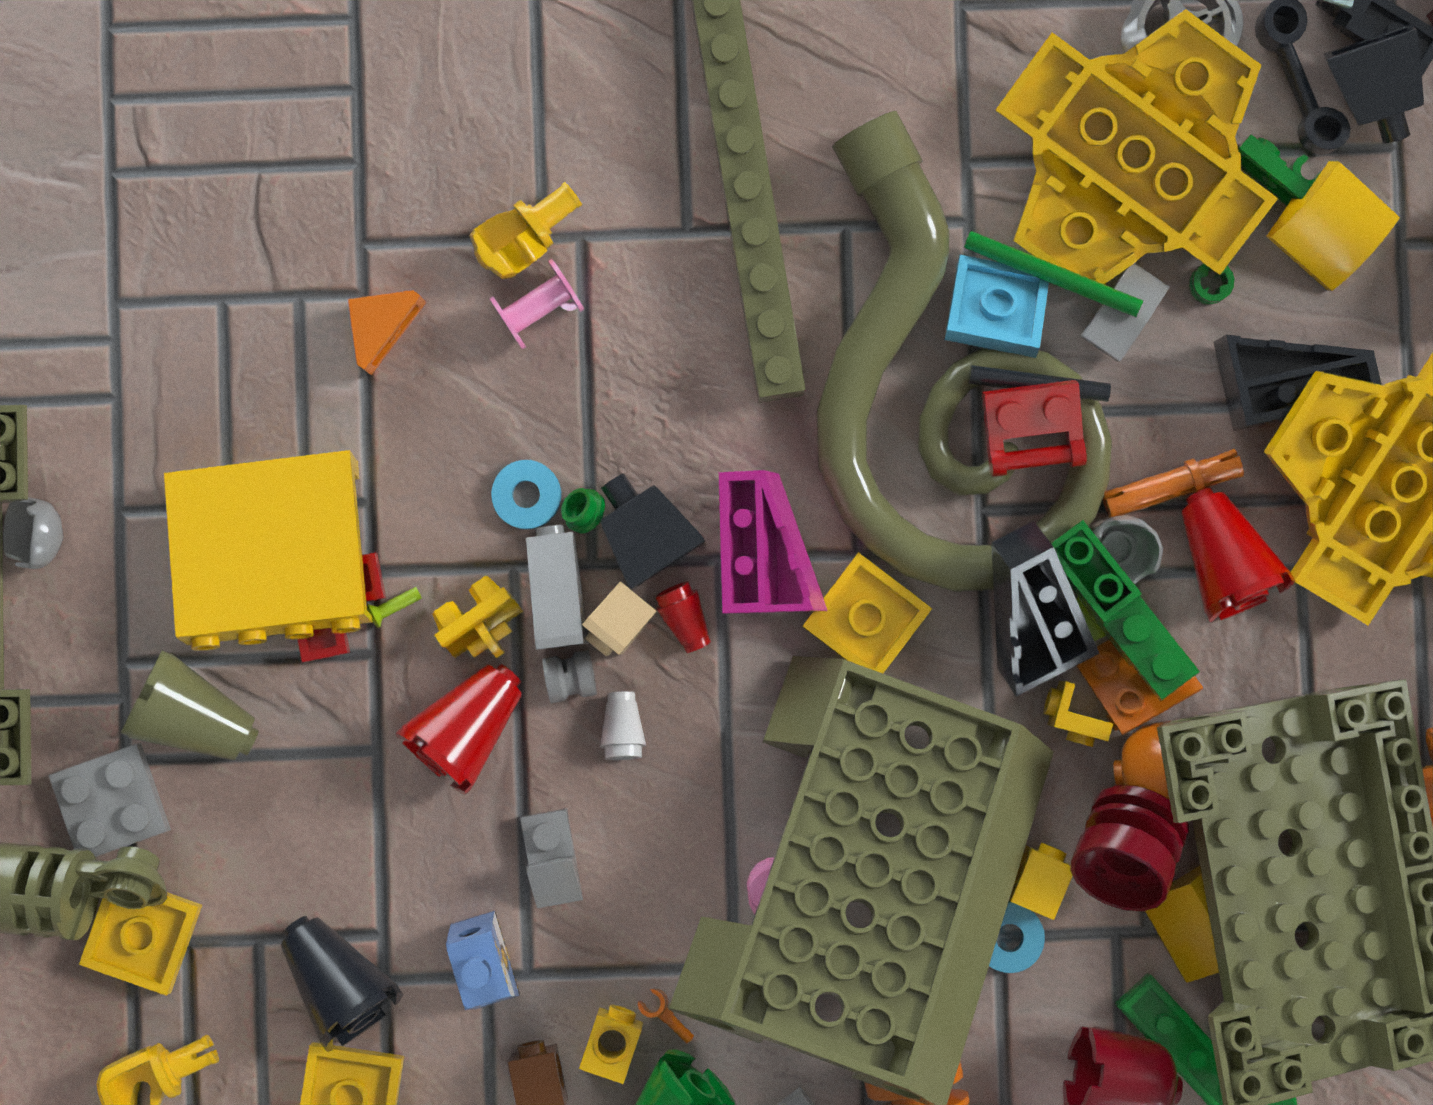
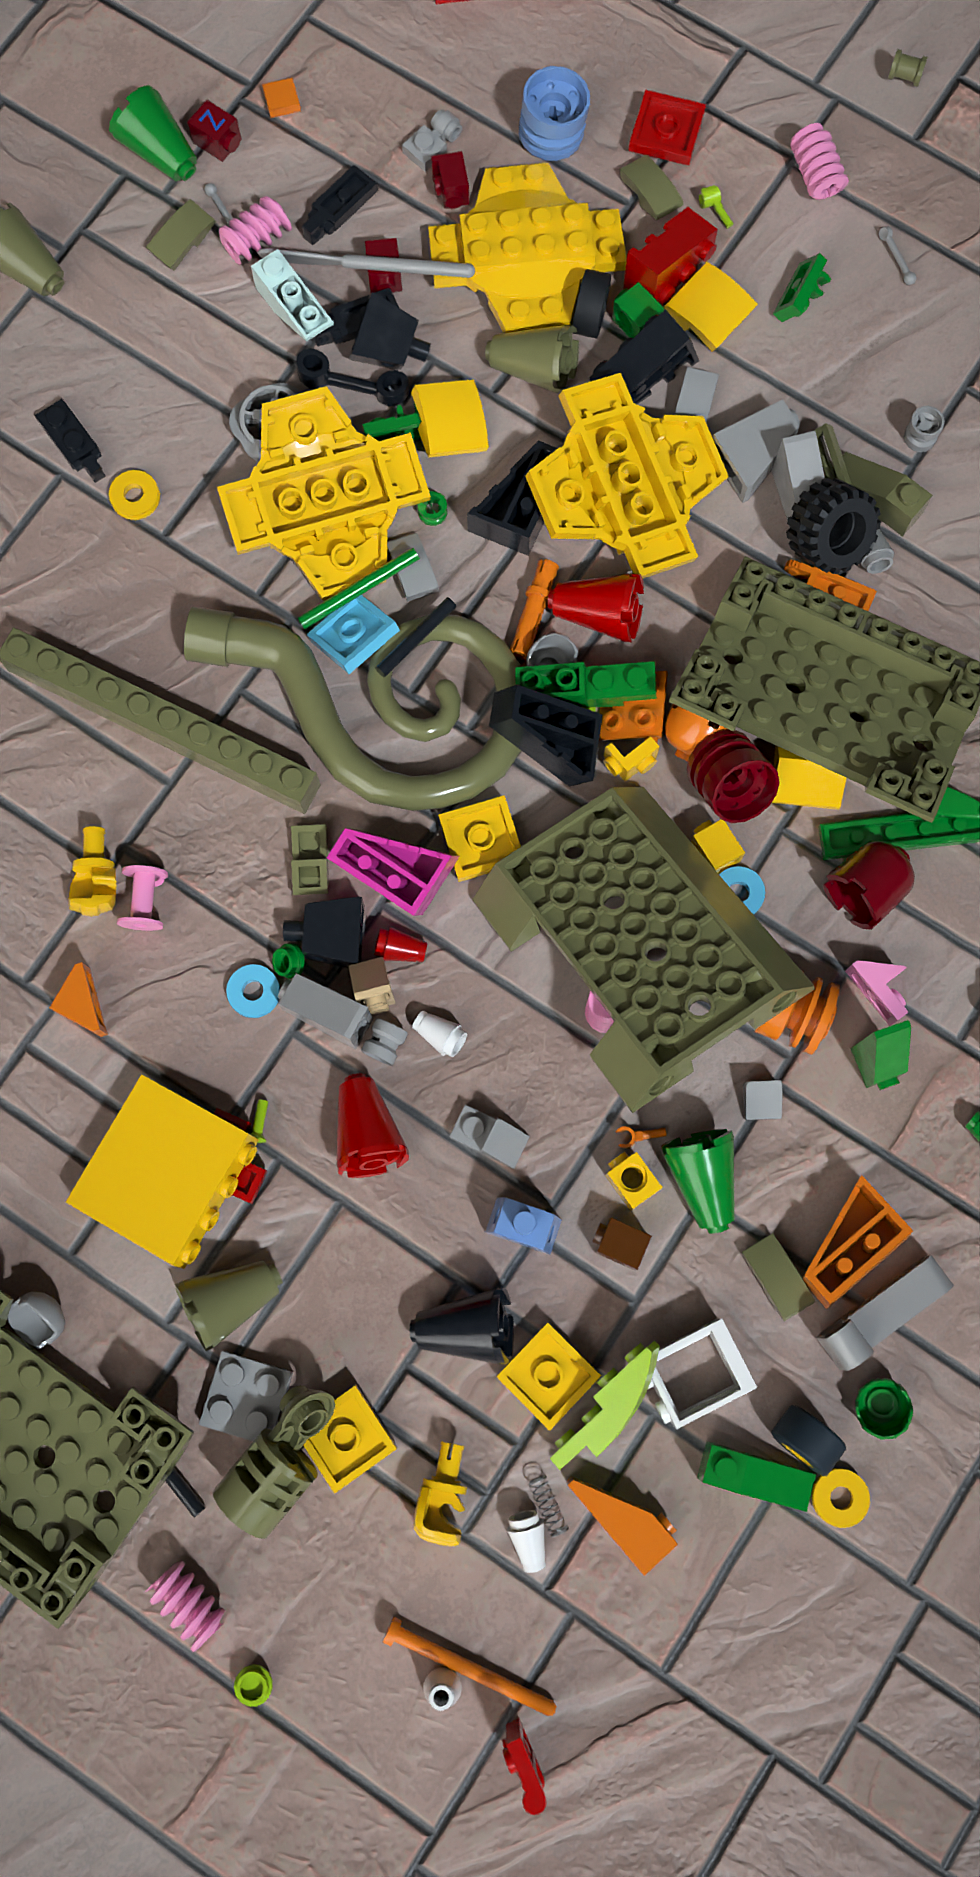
camera: 50 degrees left, 10 degrees down
yellow hips [432,576,523,658] -> none
red plate [982,380,1087,477] -> none
none -> olive slope [291,824,329,895]

